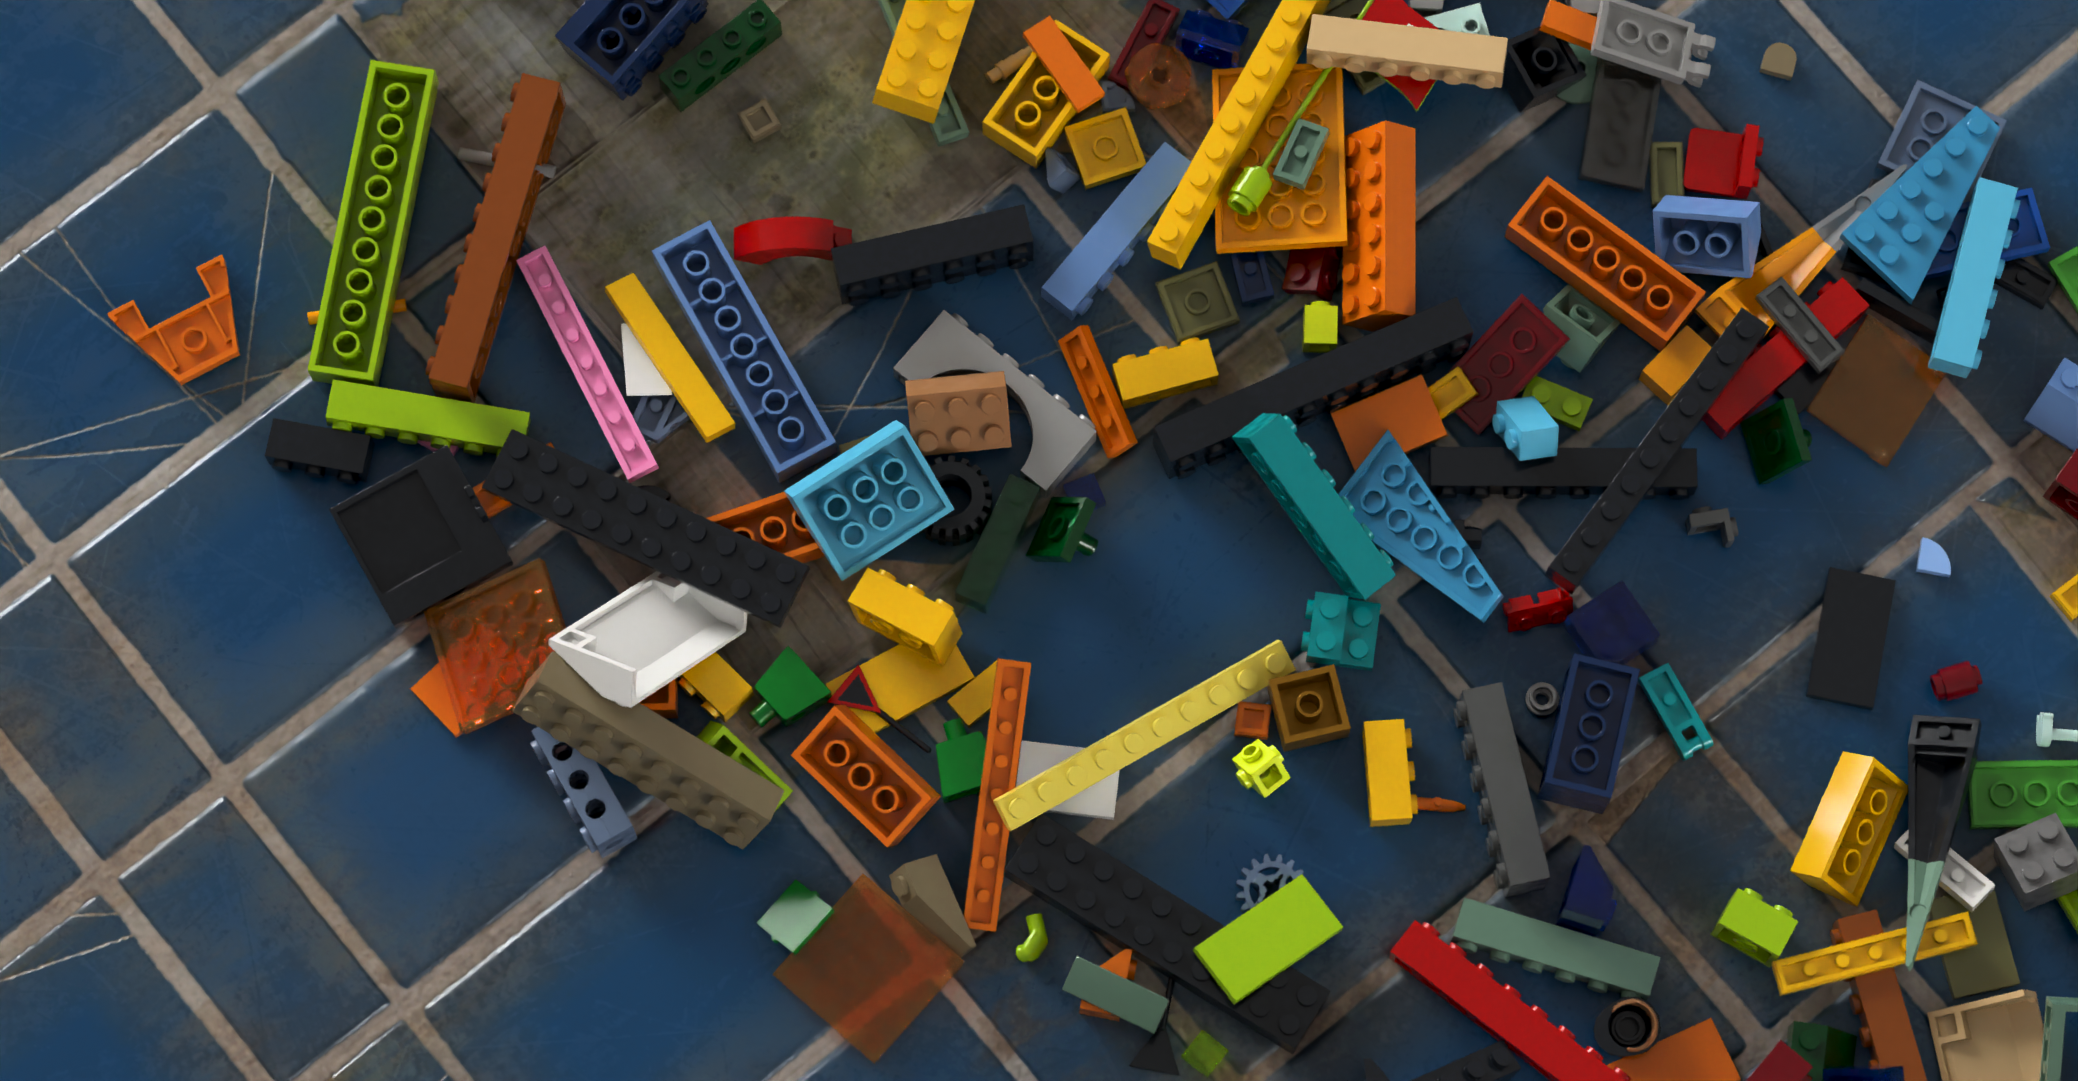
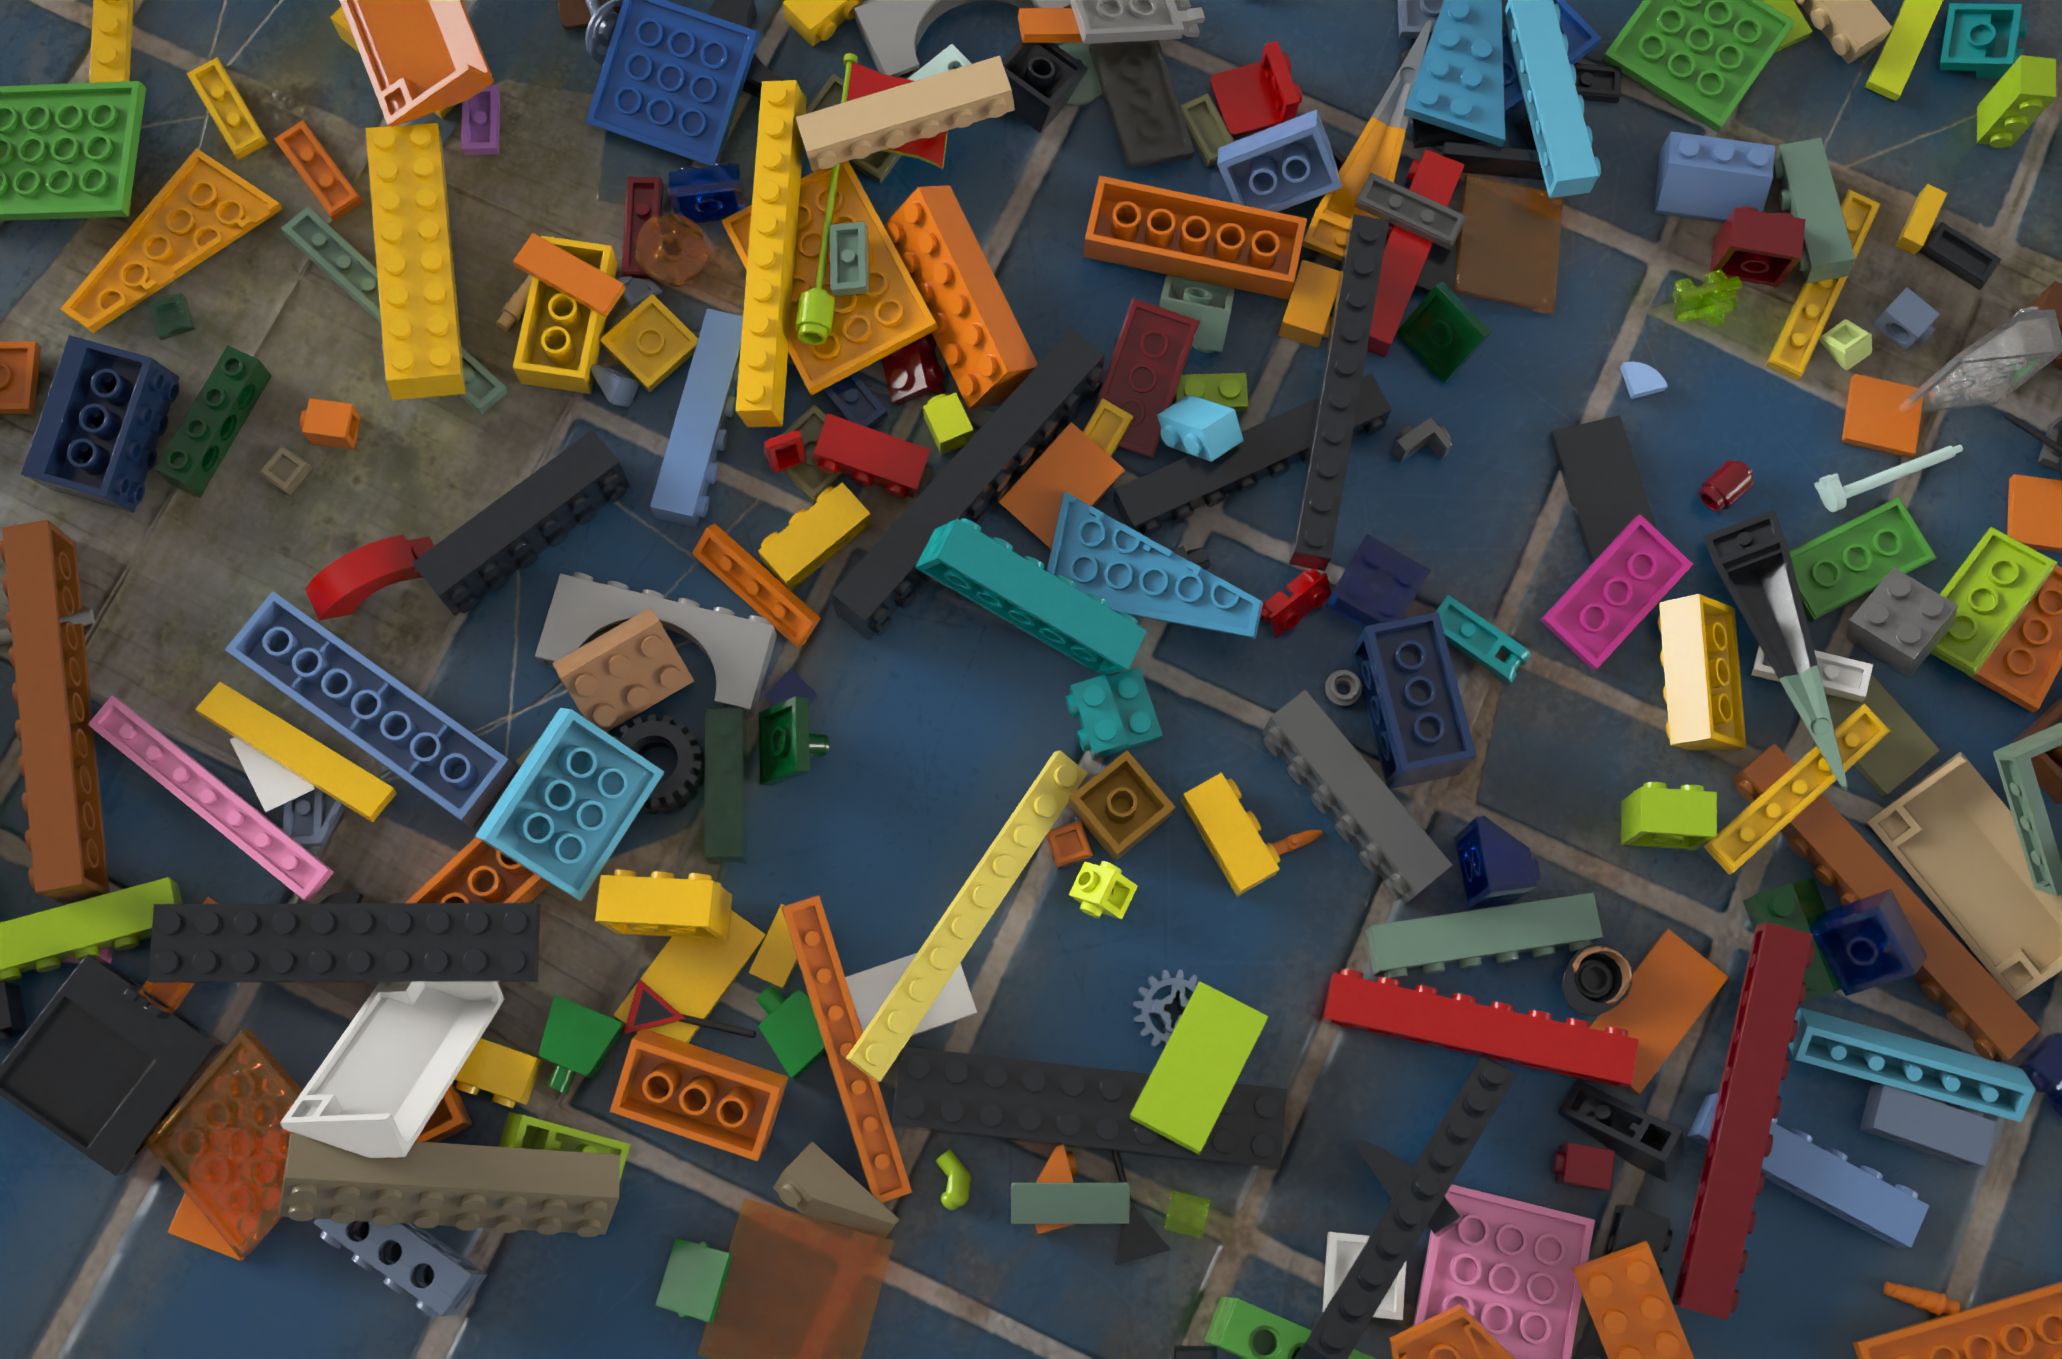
camera: 30 degrees left, 0 degrees up
none -> orange brick [300,398,361,450]
none -> red slope [764,430,807,473]
none -> red brick [811,413,930,499]
none -> dark pink plate [1540,514,1693,670]
none -> clear neon green hips [1673,270,1742,327]

